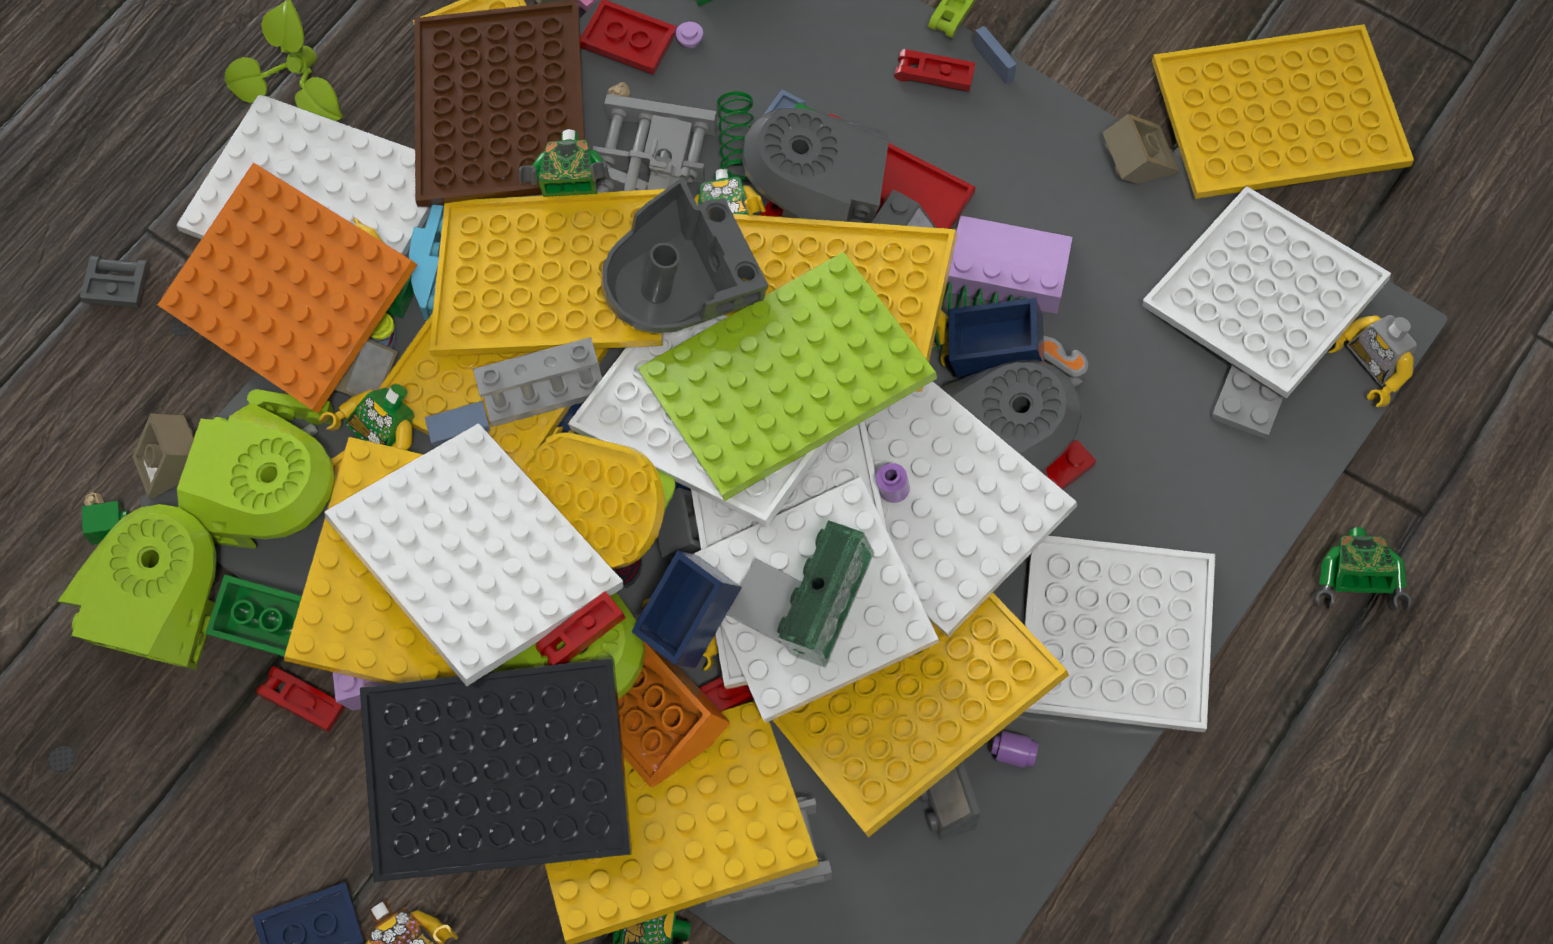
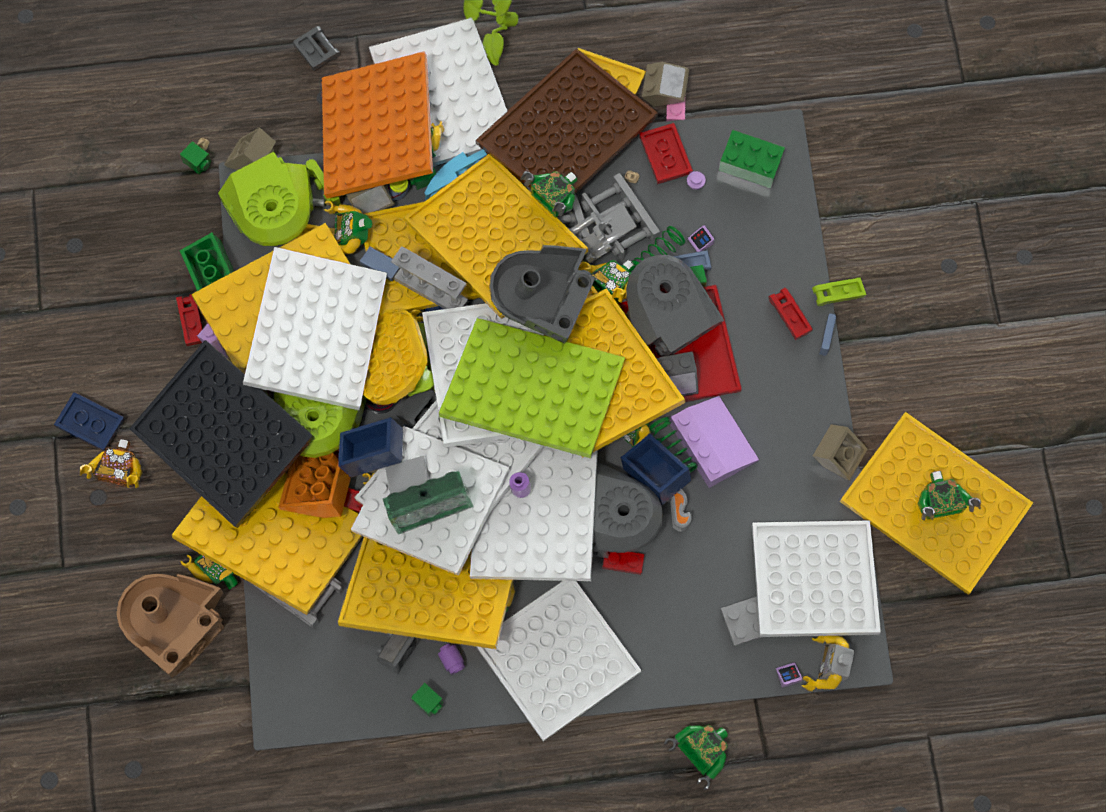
camera: 45 degrees right, 5 degrees up
lime animal [58,504,216,671] -> none
red plate [536,591,626,666] -> none
none -> green brick [411,683,443,717]
none -> slope [688,225,714,252]
none -> slope [776,663,803,688]
none -> torso [917,471,981,520]

